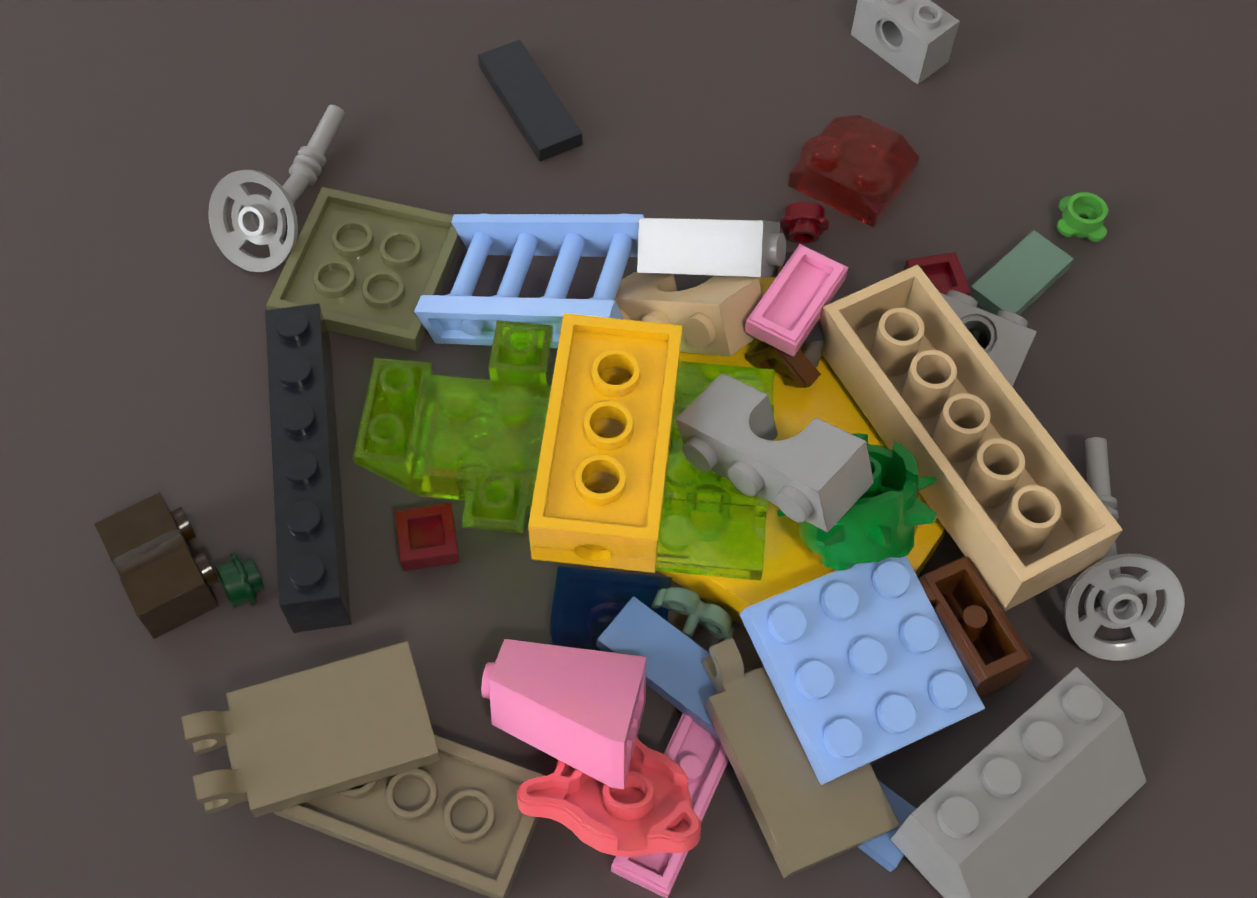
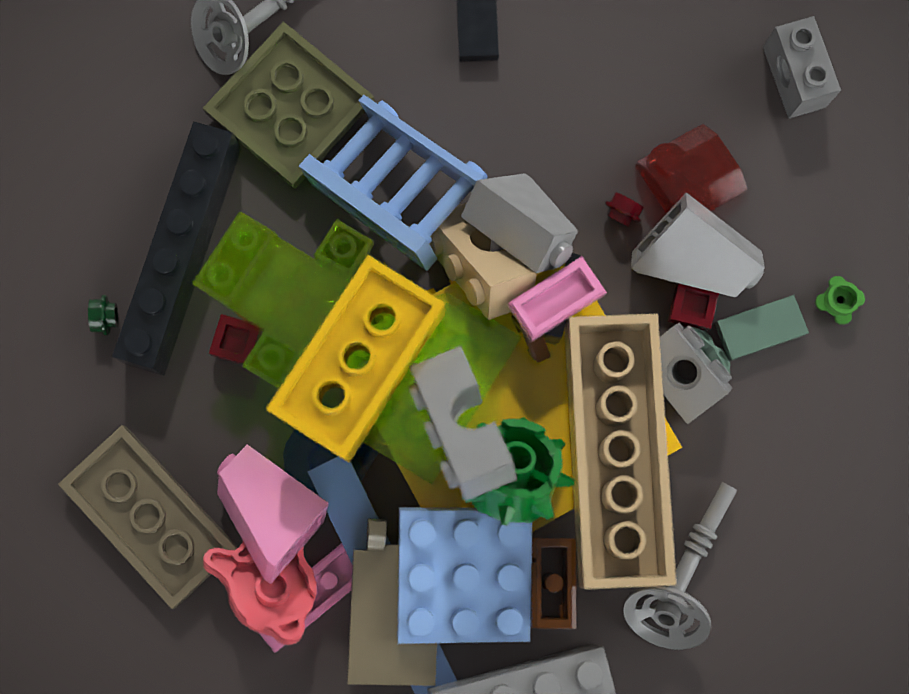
camera: 25 degrees right, 20 degrees up
dark brown brick [94,492,219,639] -> none
dark tan tile [181,641,441,817] -> none
sand green piece [651,587,735,642] -> none
none -> light grey slope [631,193,765,297]

